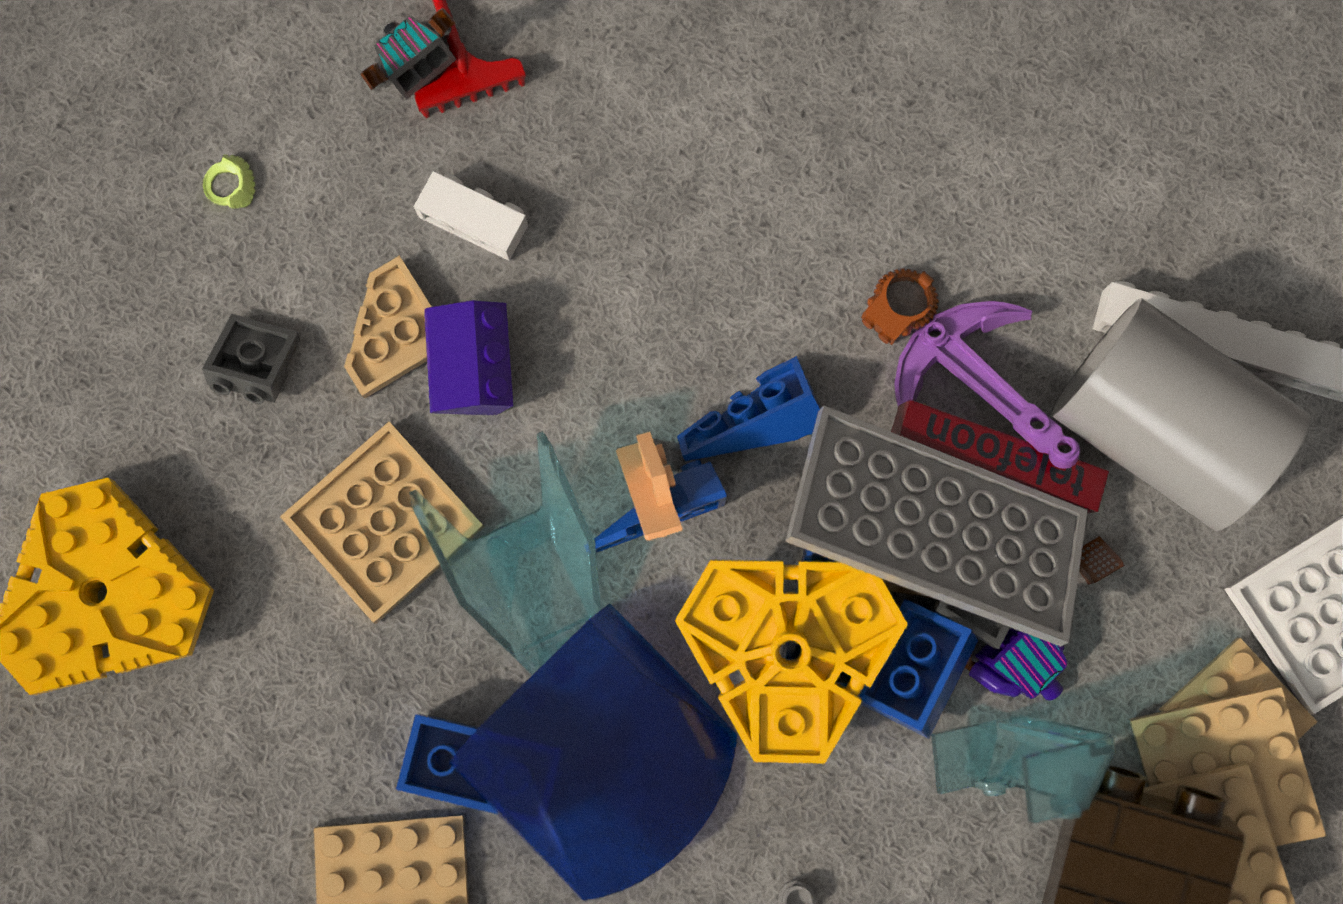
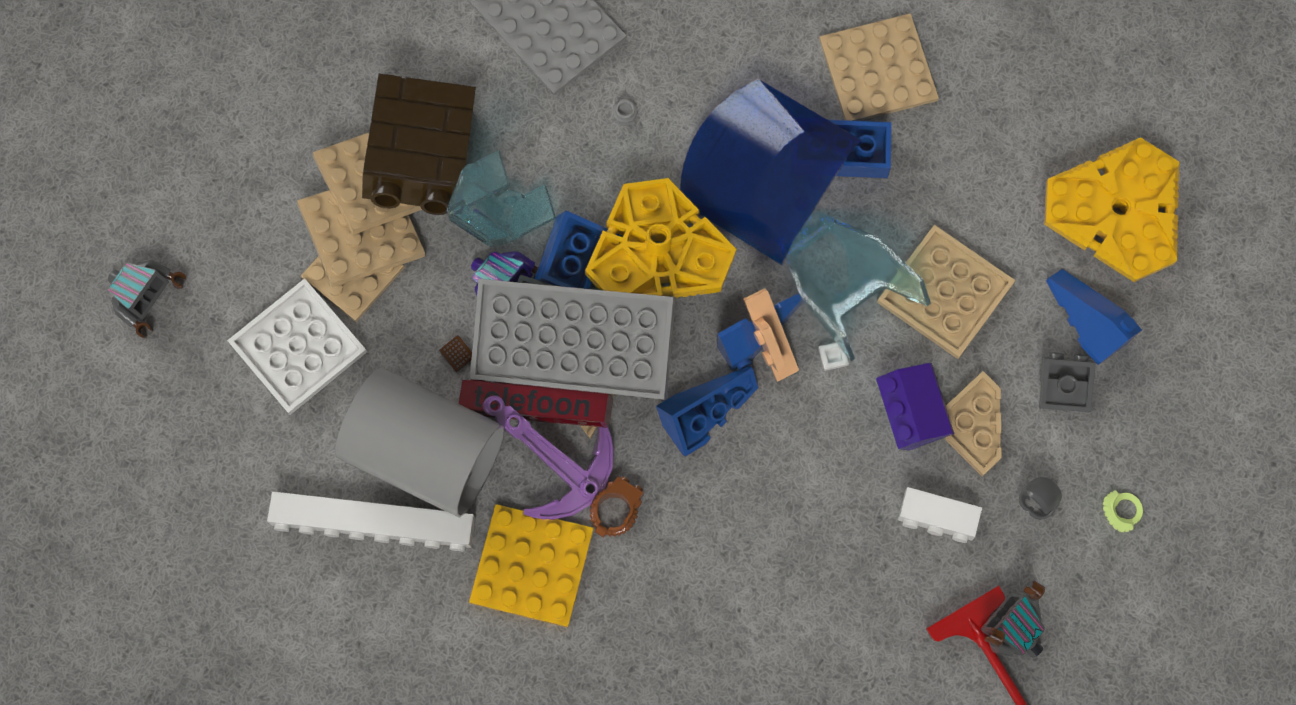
camera: 175 degrees right, 5 degrees down
none -> yellow plate [469,504,594,628]
none -> white tile [818,341,849,371]
none -> dark grey helmet [1019,477,1062,520]
none -> blue wedge [1046,269,1142,365]

